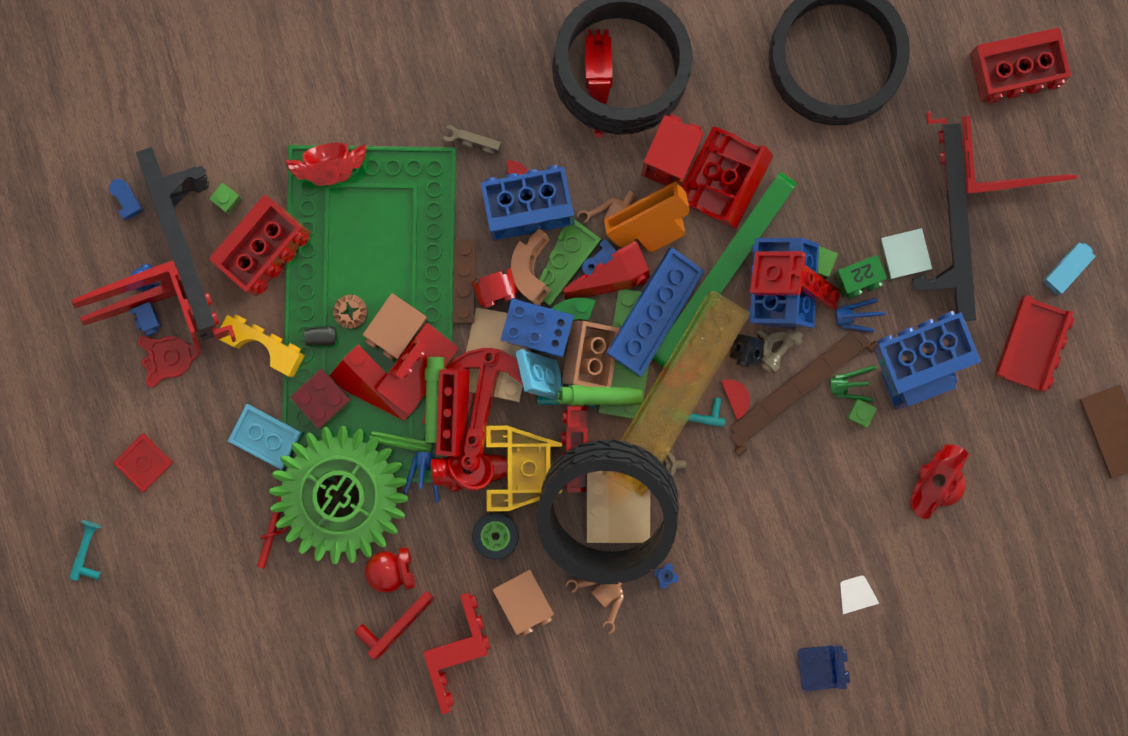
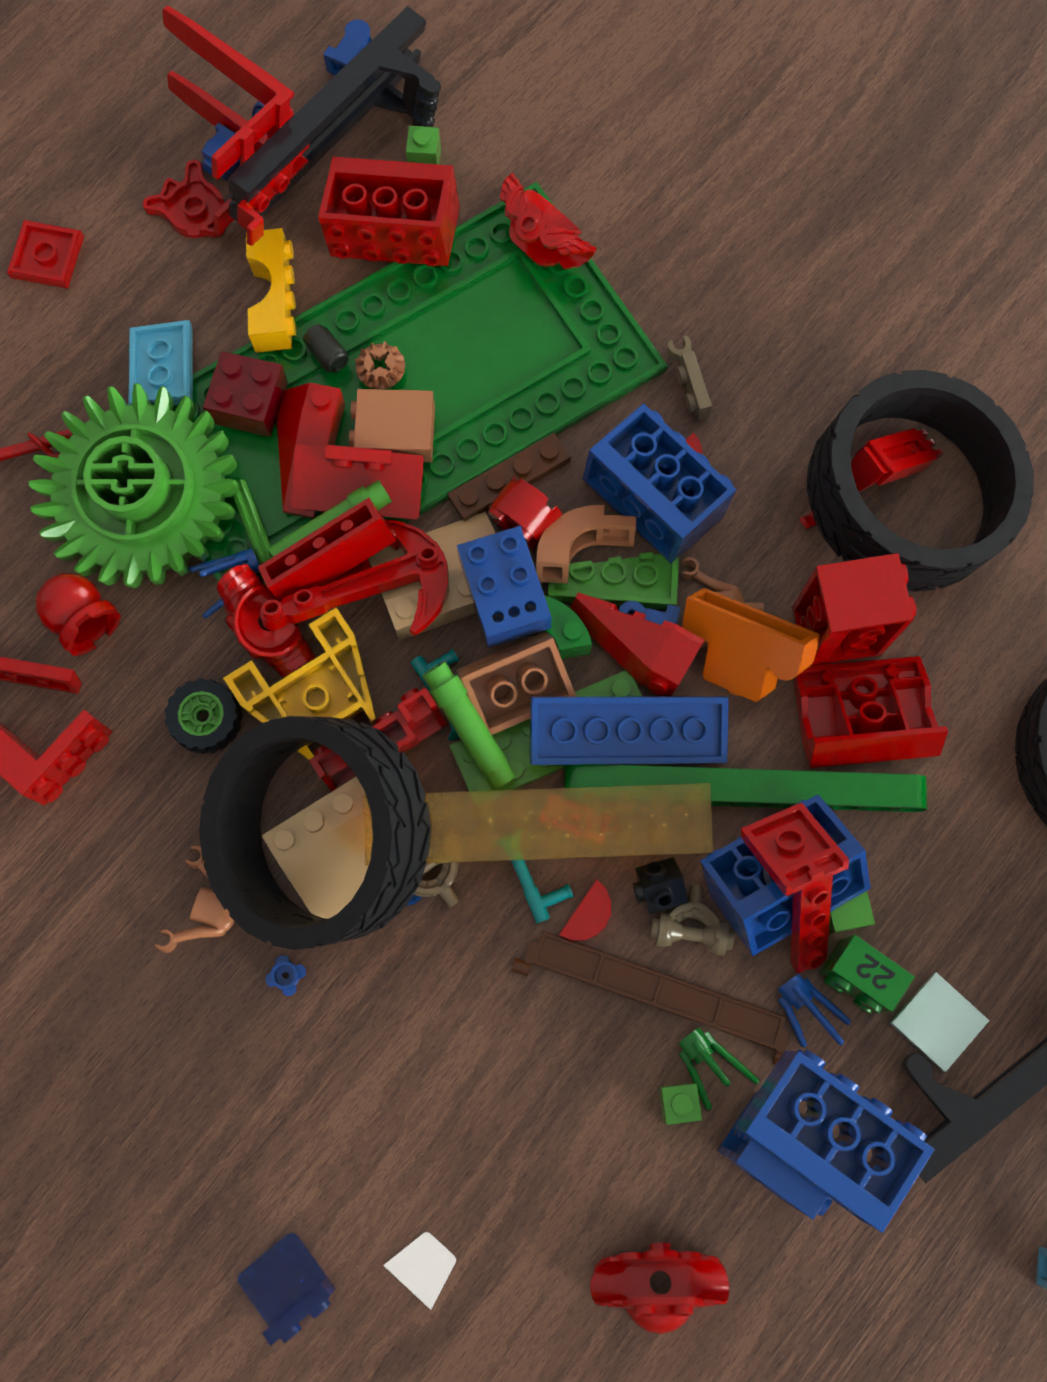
camera: 60 degrees right, 10 degrees down
nougat brick [493,569,554,636] -> none
medium azure tile [516,349,564,401] -> none
red panel [994,295,1074,392] -> none

